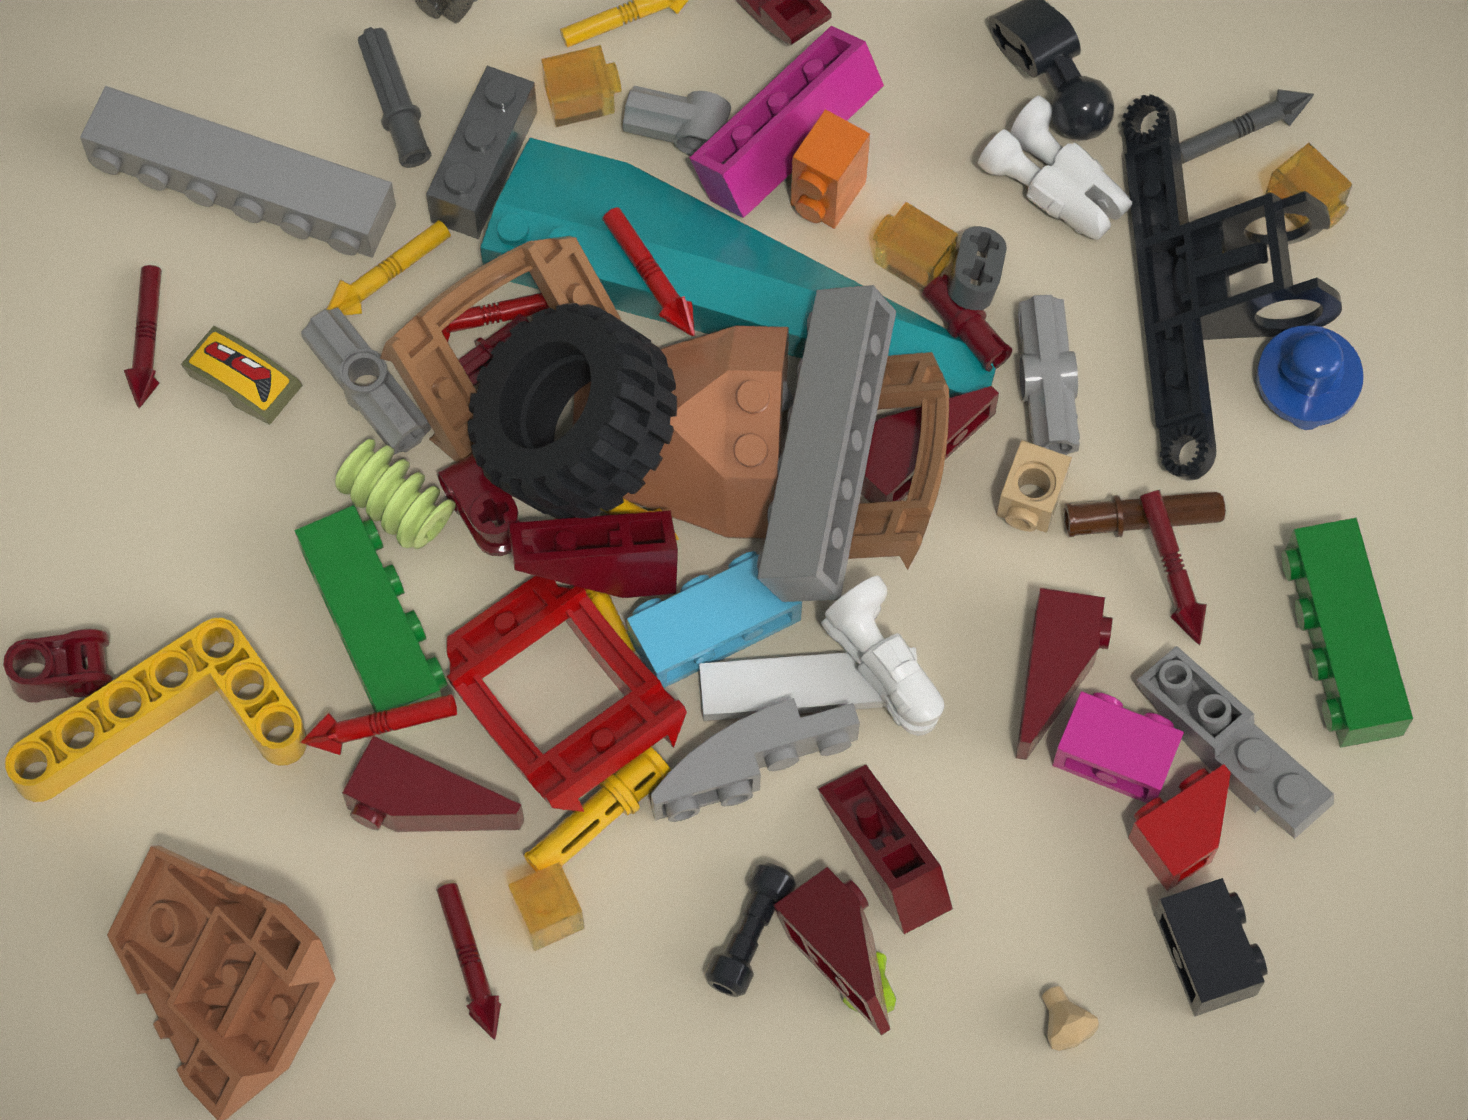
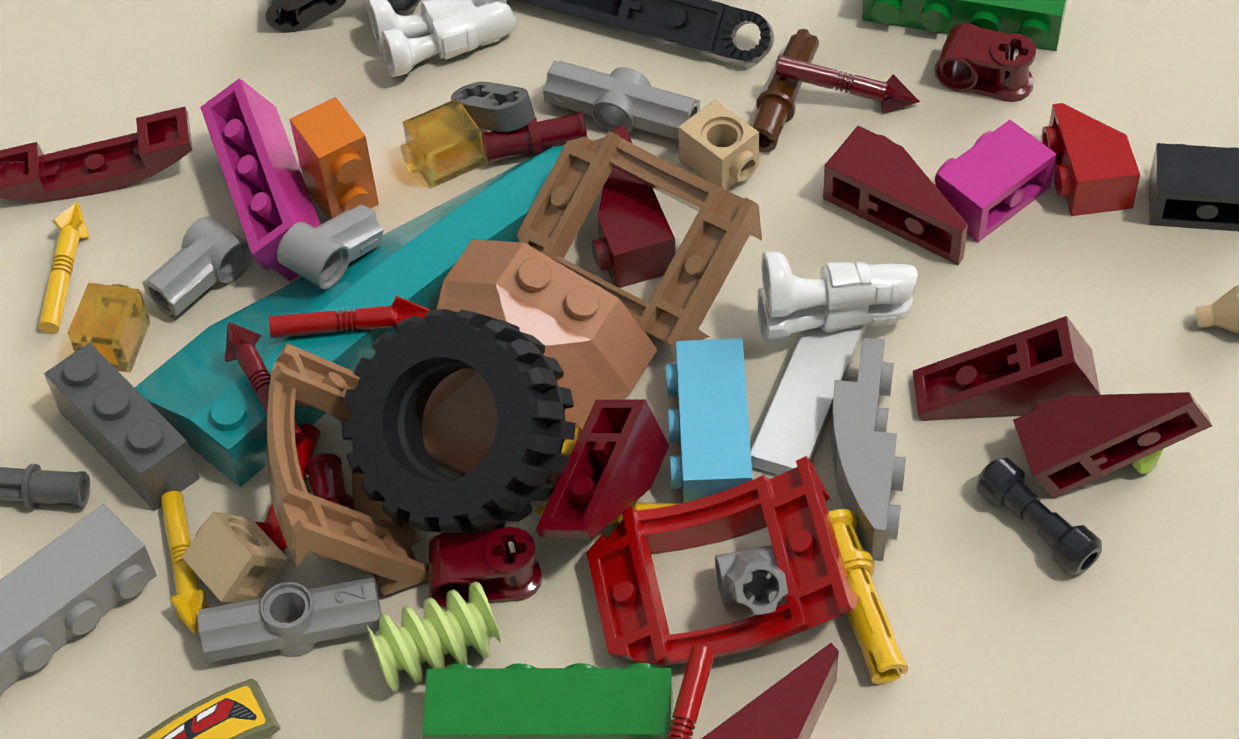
camera: 60 degrees left, 15 degrees down
clear yellow brick [508,862,585,951] -> none
light grey brick [757,285,896,602] -> none
light grey slope [1137,646,1334,839] -> none
none -> tan brick [182,512,290,603]
none -> dark red piece [225,322,304,447]
none -> light grey piece [277,204,384,290]
none -> light grey piece [715,545,788,615]
none -> dark red piece [934,24,1036,102]

